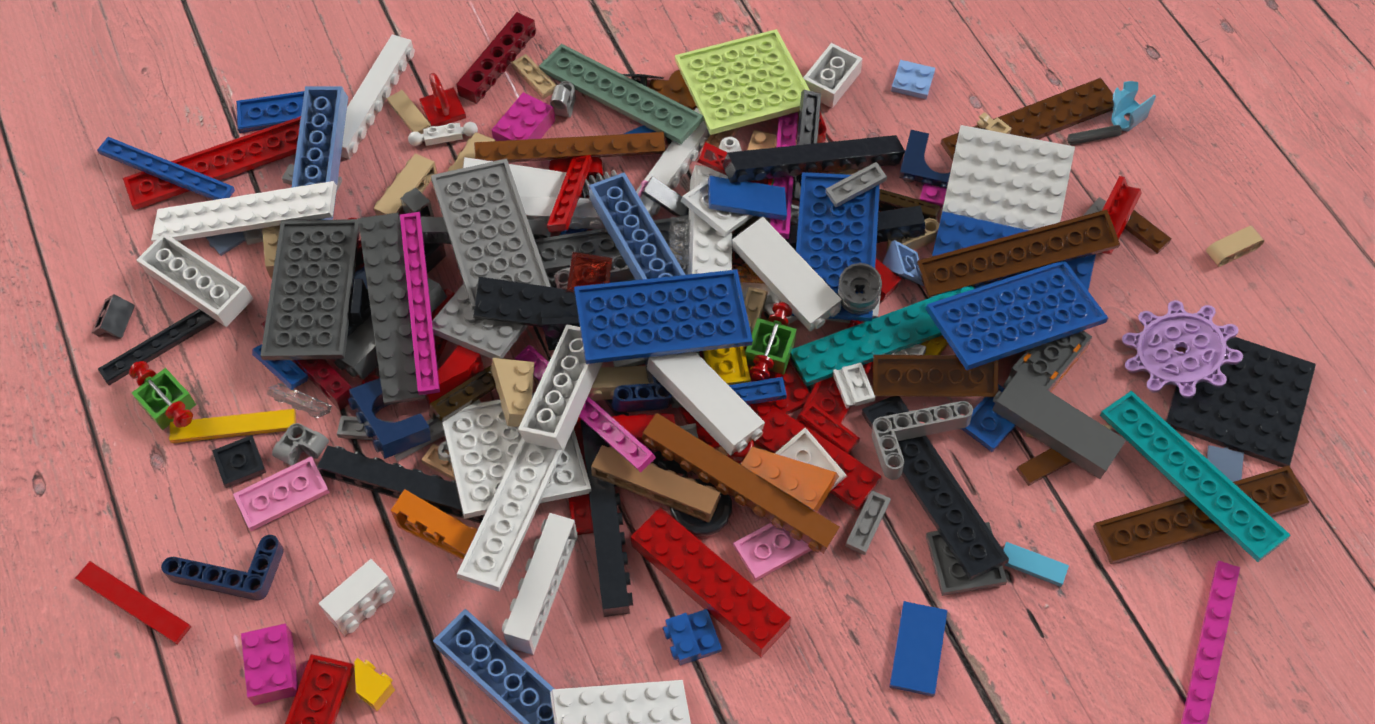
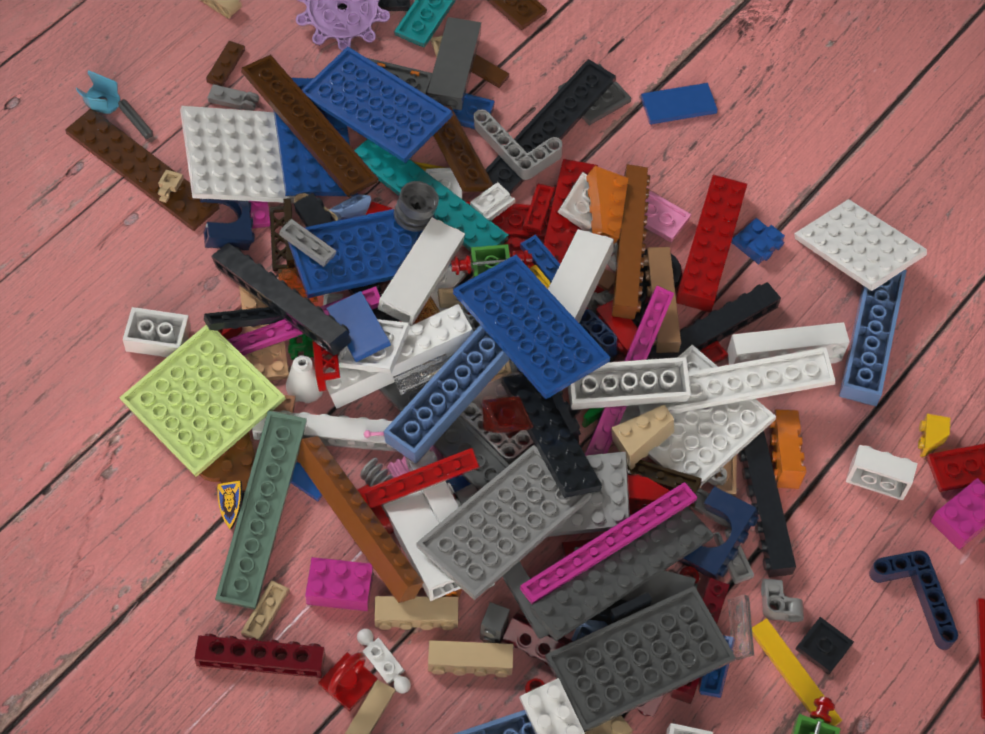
camera: 120 degrees left, 0 degrees up
bright pink plate [233,456,330,531] -> none
light grey piece [550,81,576,118] -> none
tile [642,176,689,217] -> none
light grey plate [845,491,891,555] -> none
light blue plate [891,60,935,99] -> none
medium azure tile [1003,542,1069,587] -> none
red fence [1101,176,1142,255] -> none

